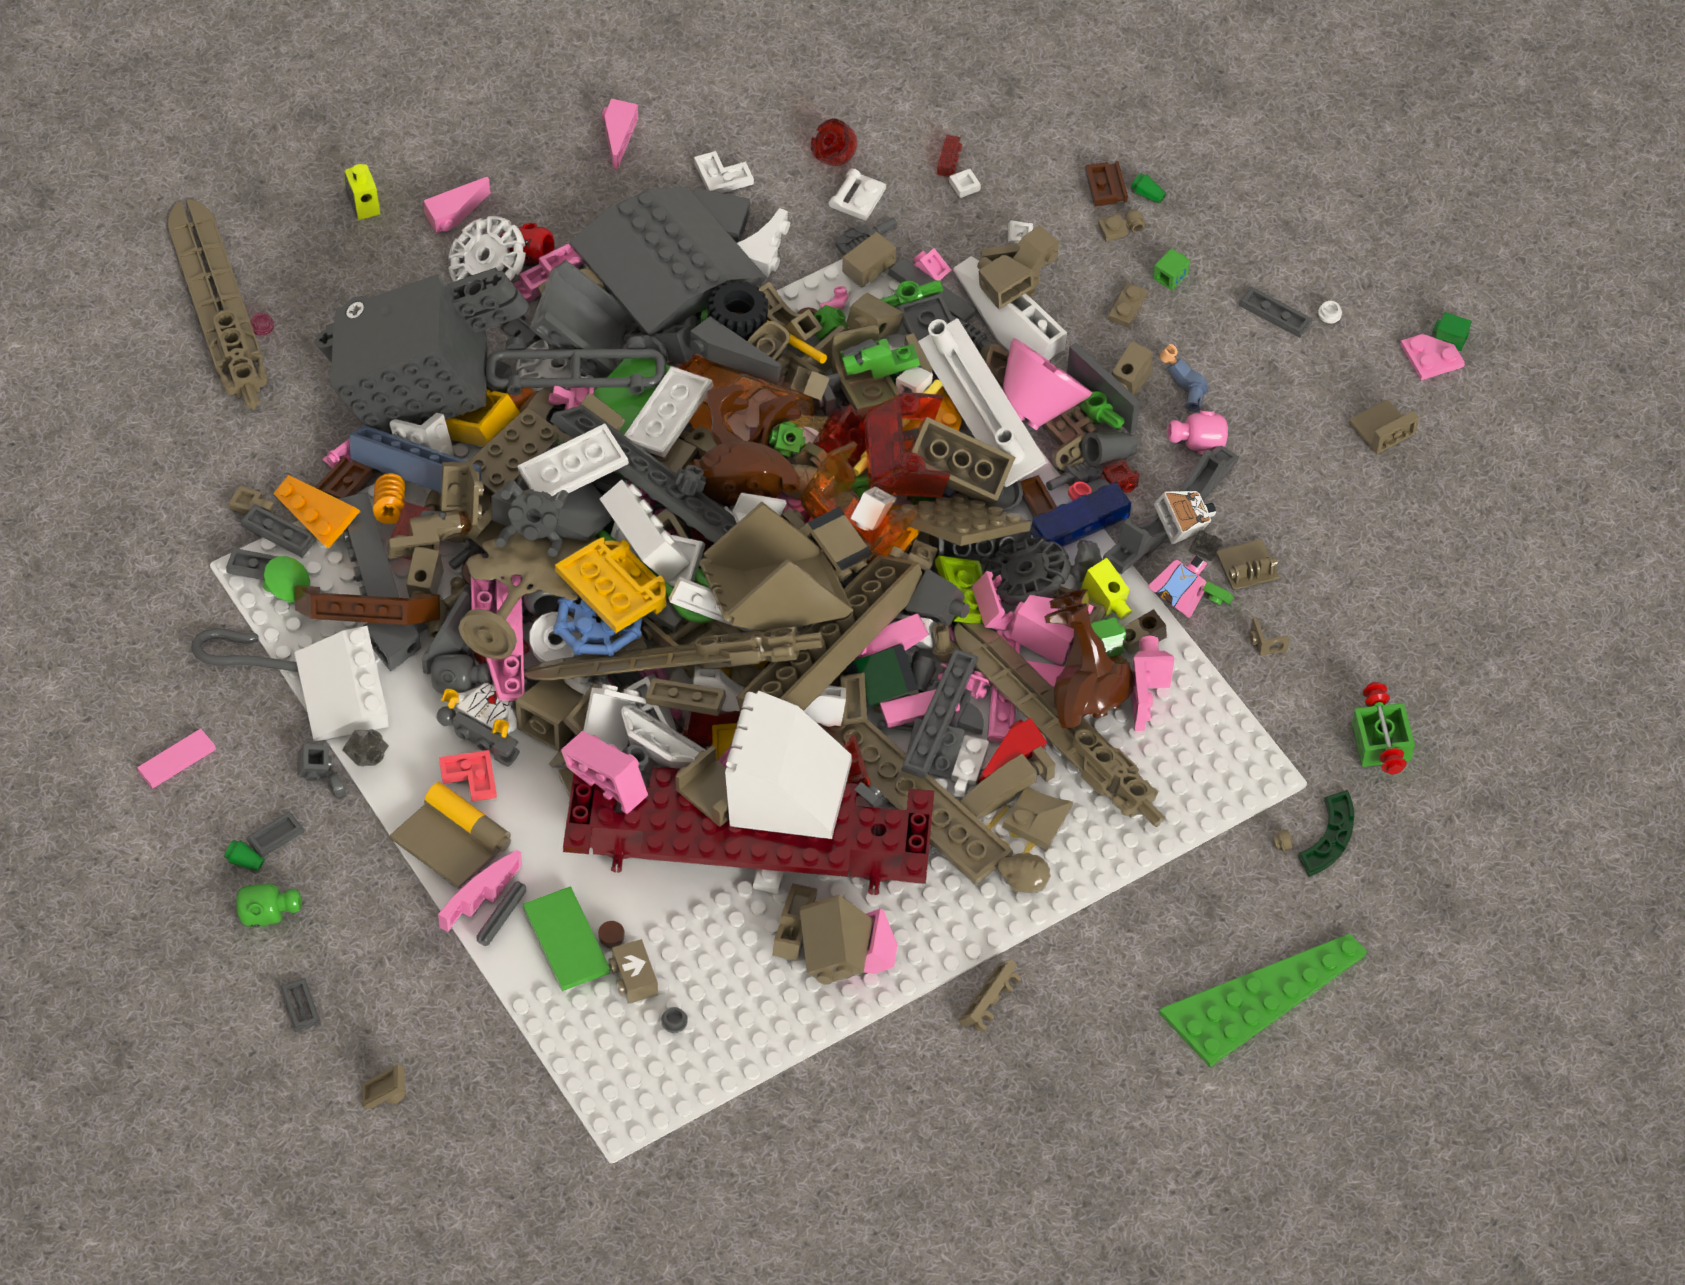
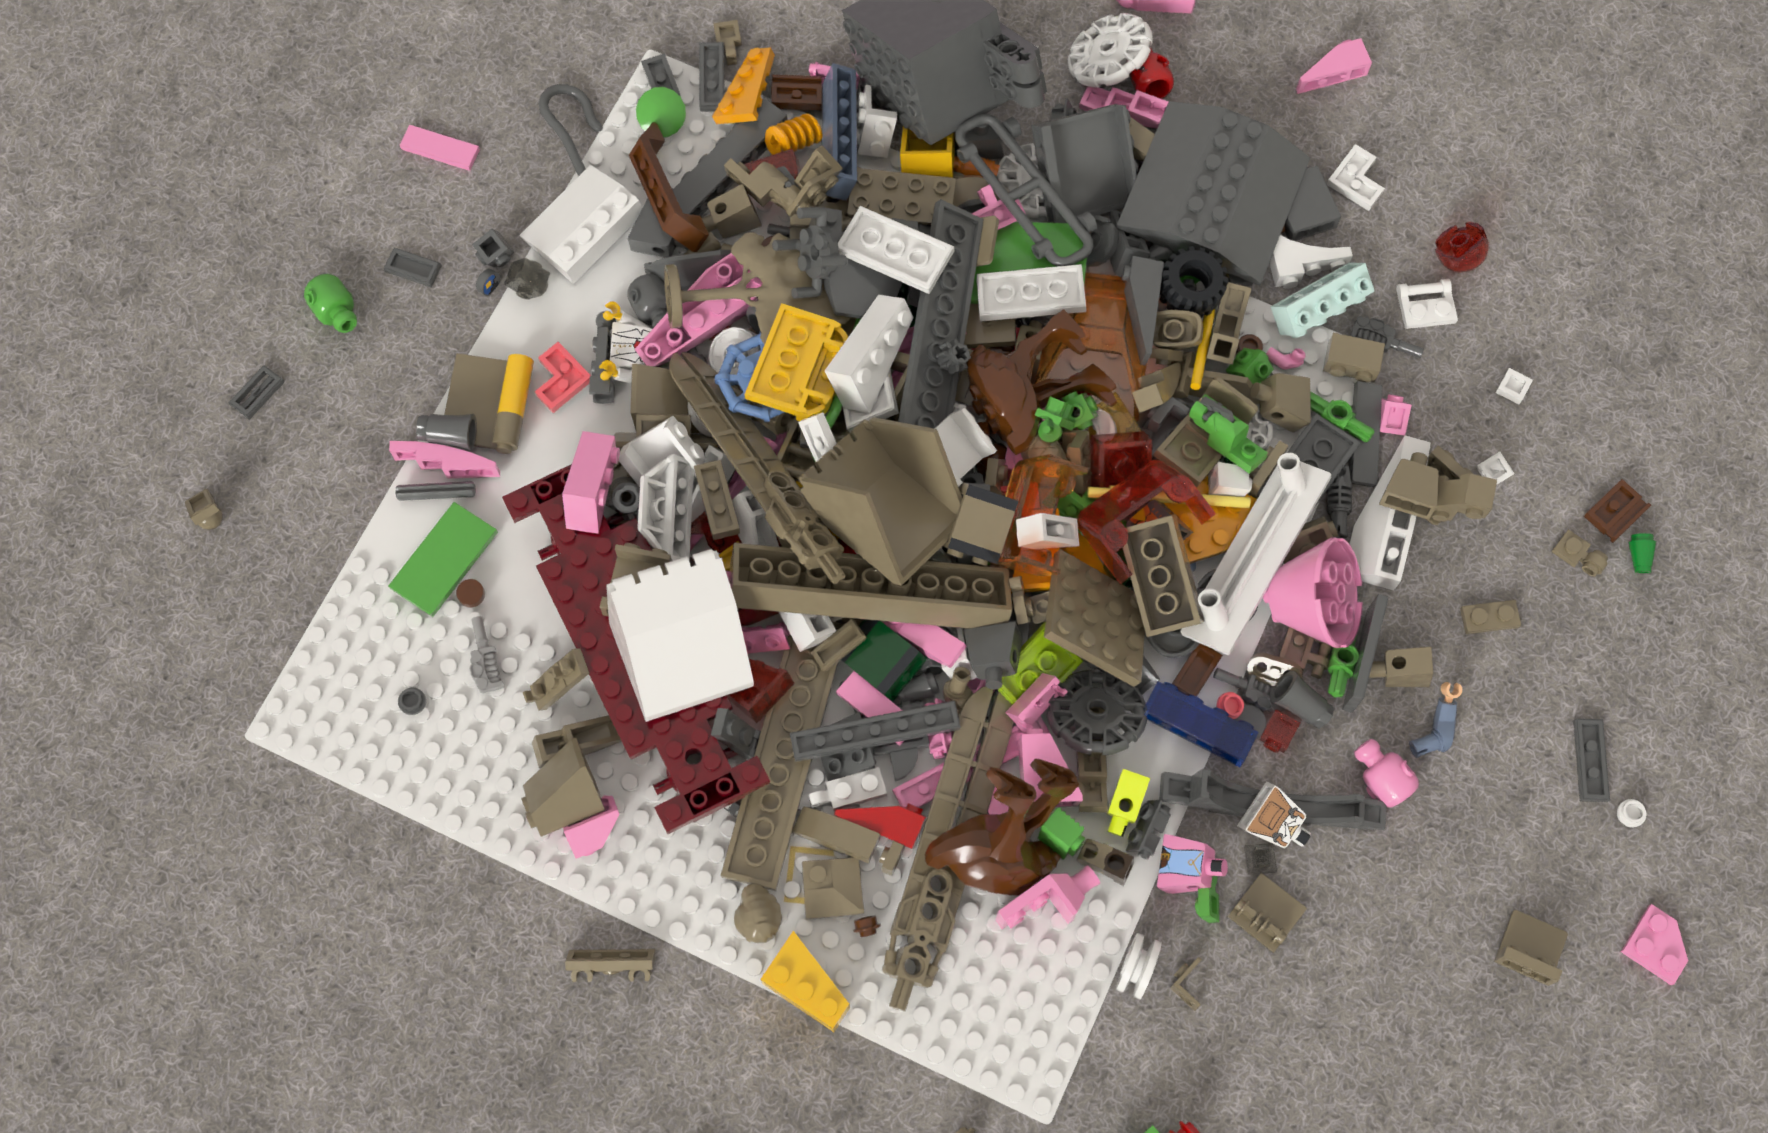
camera: 60 degrees right, 15 degrees up
green cone [224,840,265,872] -> none
dark tan brick [609,939,658,1004] -> none
clear red piece [937,134,963,177] -> none
dark grey hair [1070,540,1102,582] -> none
bright green brick [1153,248,1190,290] -> none
green brick [1433,312,1472,351] -> none
none -> dark grey plant [416,414,477,451]
none -> light grey piece [470,616,504,694]
none -> dark tan plate [523,648,589,711]
none -> yellow wedge [760,931,850,1032]
none -> reddish brown plate [853,915,881,937]
none -> bright green hips [1035,396,1075,443]
none -> white wheel [1116,933,1162,1000]
none -> dark grey hinge [1125,800,1171,860]
none -> light aqua brick [1271,263,1374,338]

